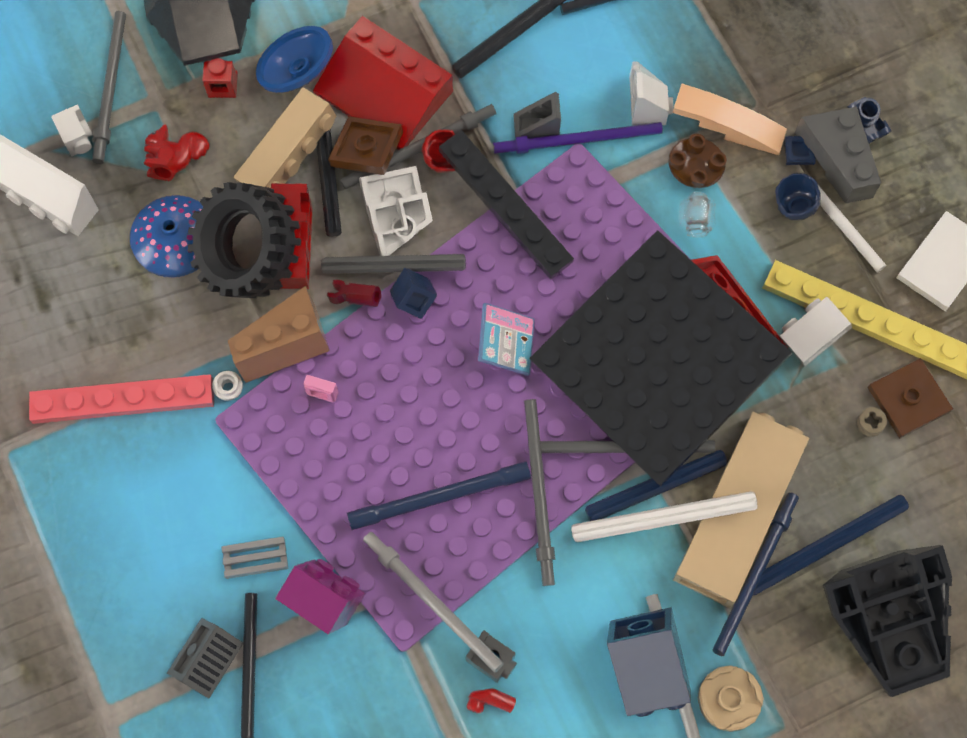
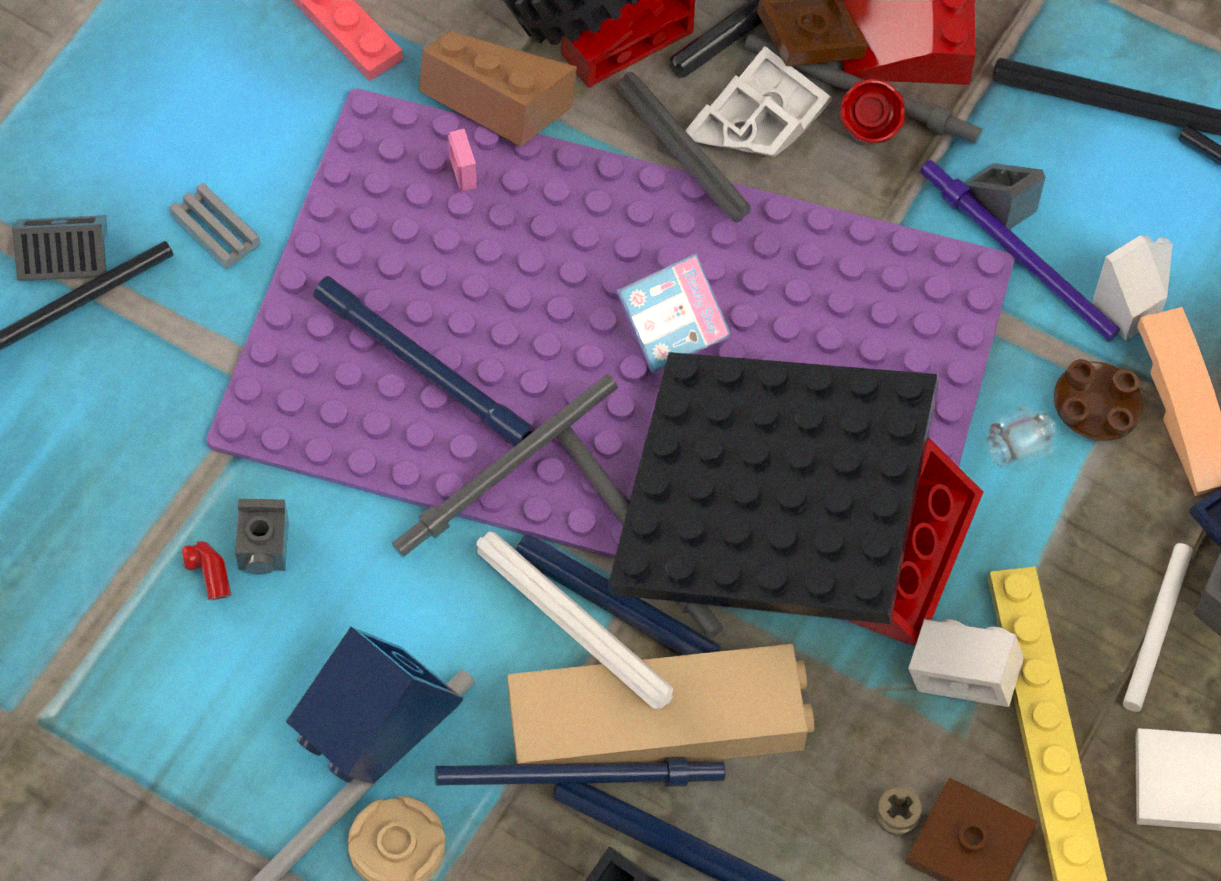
camera: 55 degrees right, 10 degrees down
white plate [212,371,243,401] -> none
magenta brick [275,559,366,634] -> none
dark red bar [327,279,381,307] -> none
light grey bar [363,532,504,673] -> none
dark blue panel [390,267,437,319] -> none
black plate [439,130,574,280] -> none
dark blue hair [775,173,821,220] -> none

